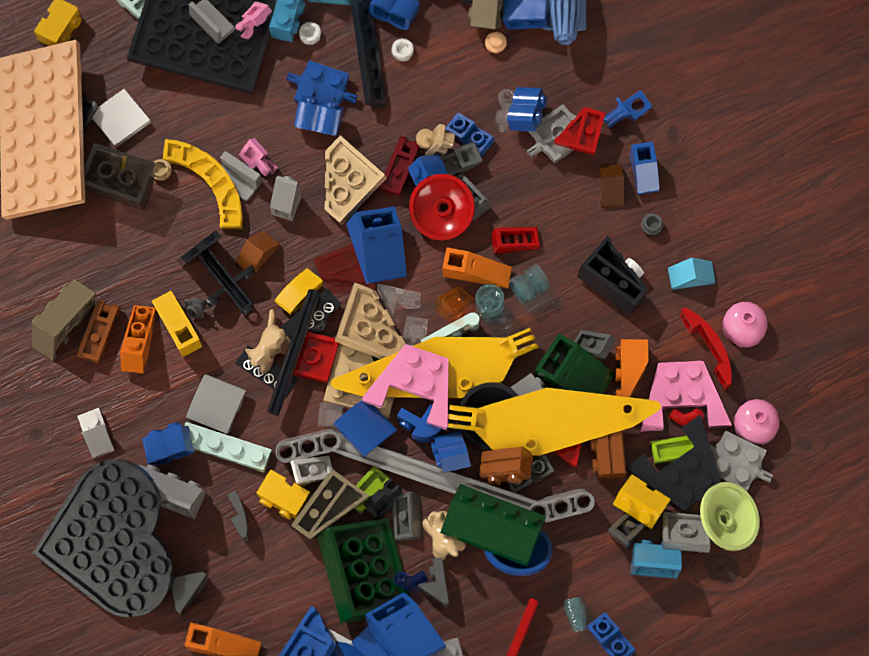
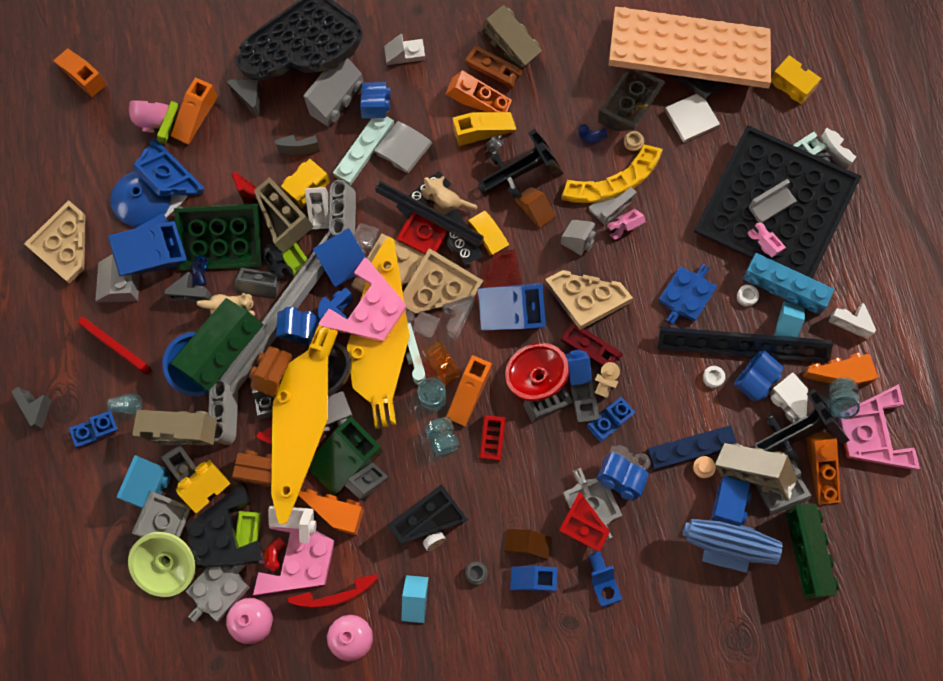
camera: 105 degrees right, 0 degrees up
blue brick [294,96,344,136] -> none
none -> dark tan wedge [132,410,217,445]
none -> red slope [232,172,259,203]
none -> white bracket [268,506,316,543]
none -> clear blue arm [578,124,608,143]
none -> dark blue plate [647,425,737,470]

